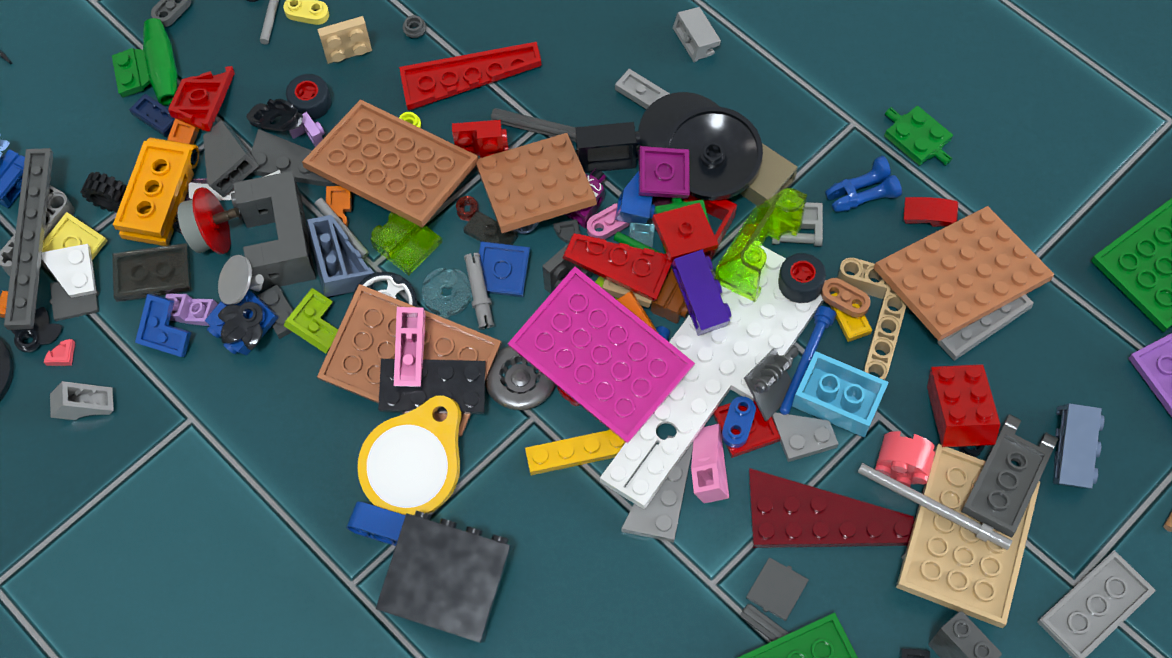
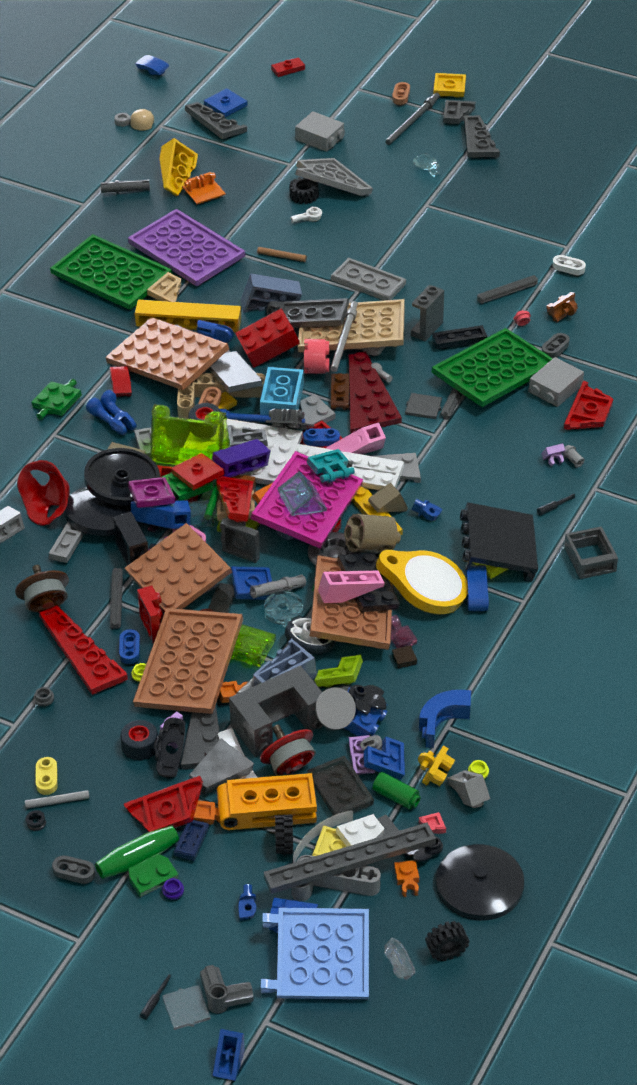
camera: 110 degrees left, 20 degrees down
tan plate [317,16,372,64] -> none
none -> reddish brown piece [15,565,69,612]
none -> red piece [17,460,70,525]
none -> blue plate [119,629,140,664]
none -> yellow brick [135,300,241,333]
none -> tan wing [147,272,181,302]
none -> dark purple plate [162,878,184,900]
none -> blue arm [197,320,234,343]
none -> tile [208,351,262,393]
none -> dark grey wing [227,425,268,447]
none -> blue piece [238,884,256,920]
none -> clear light blue slope [278,471,327,516]
none -> white sticker [293,811,353,863]
none -> teal plate [306,449,355,483]
none -> reddish brown plate [331,373,349,410]
none -> dark tan cylinder [344,514,401,554]
none -> light grey piece [360,735,382,751]
none -> dark tan slope [368,482,408,512]
none -> light grey bar [371,363,393,382]
none -> green brick [372,772,421,810]
none -> clear pink plate [391,615,417,648]
none -> dark brown tile [392,645,417,669]
none -> blue piece [411,498,443,521]
none -> yellow hips [418,746,455,786]
none -> blue arch [419,690,471,748]
none -> neon yellow plate [468,760,489,779]

